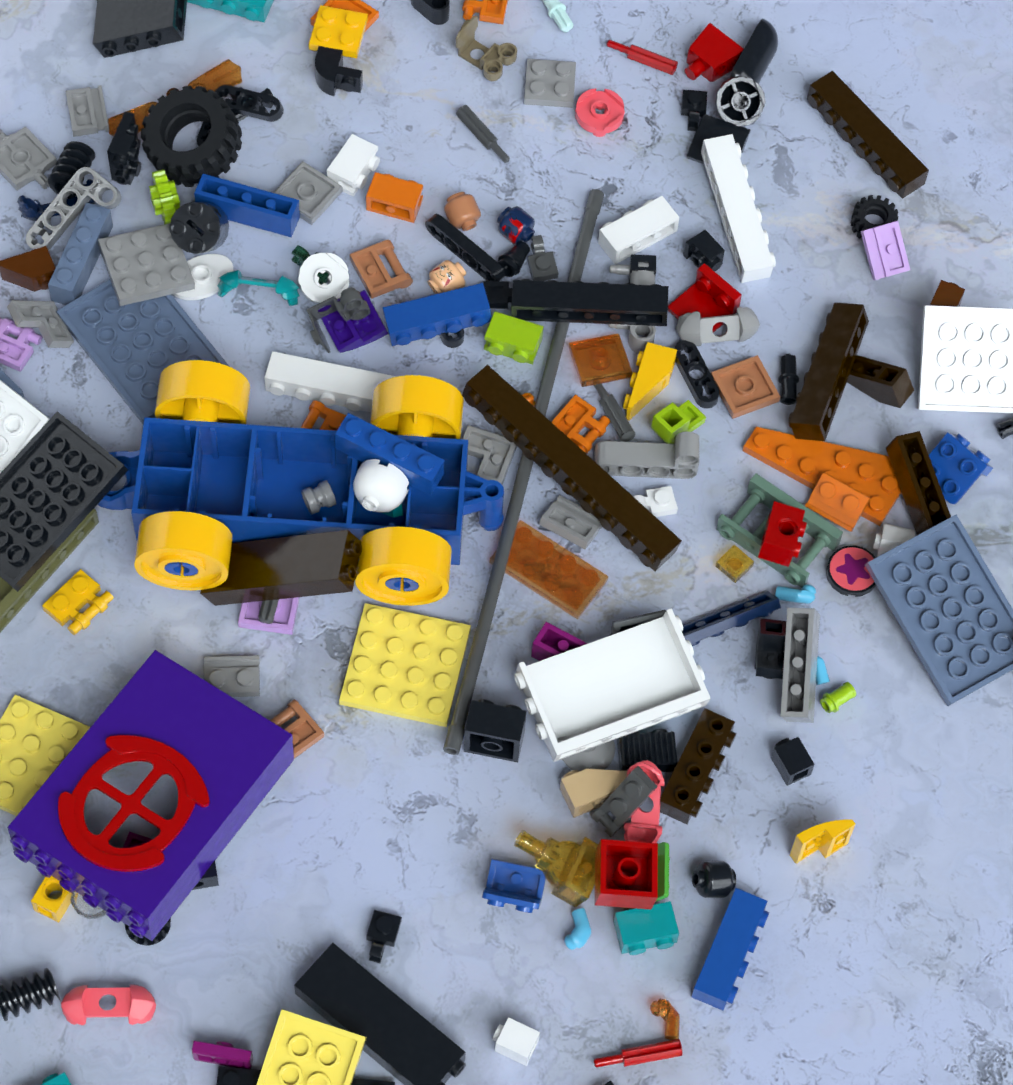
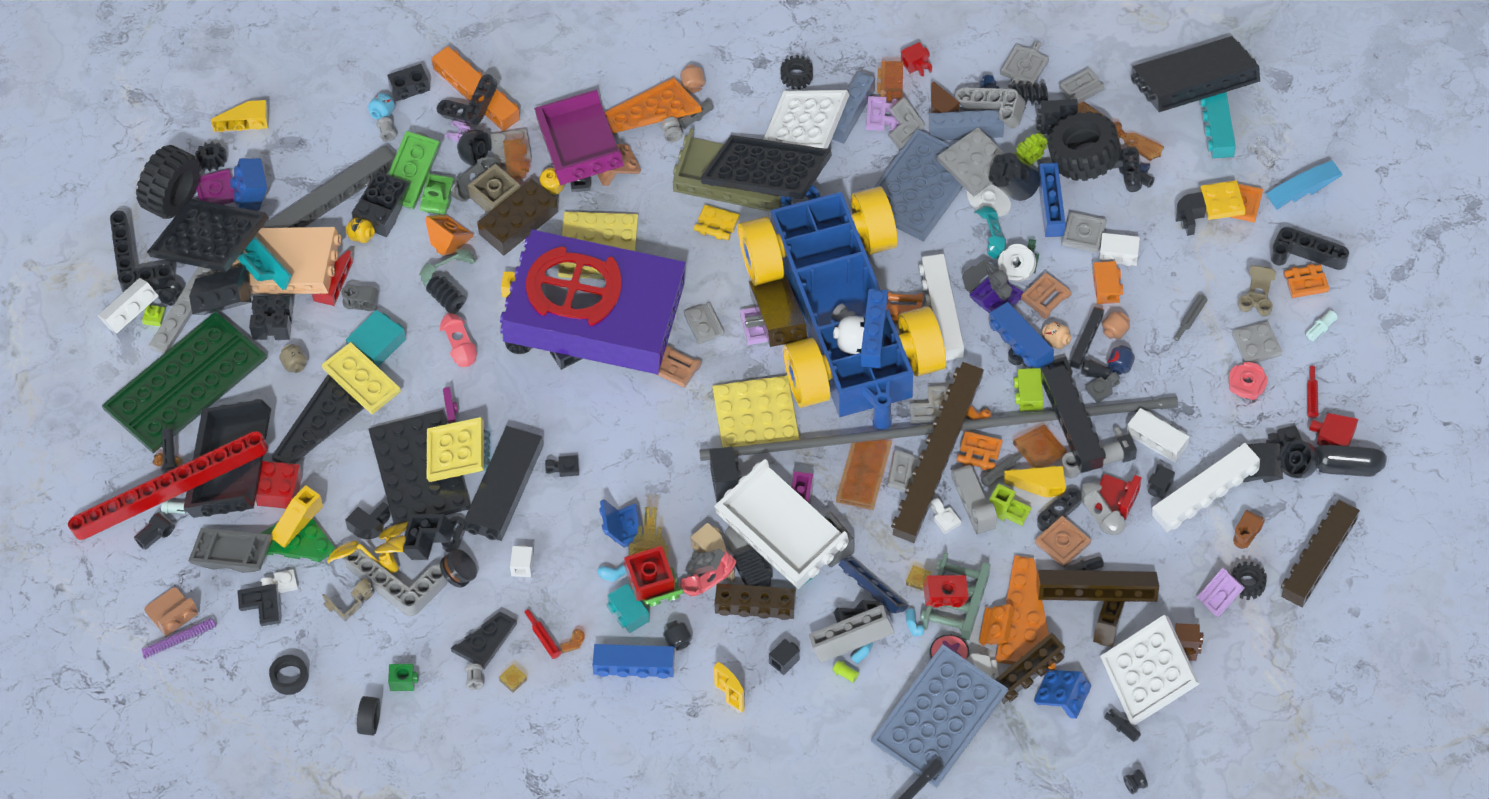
camera: 75 degrees right, 5 degrees down
none -> dark orange piece [1233,510,1265,549]

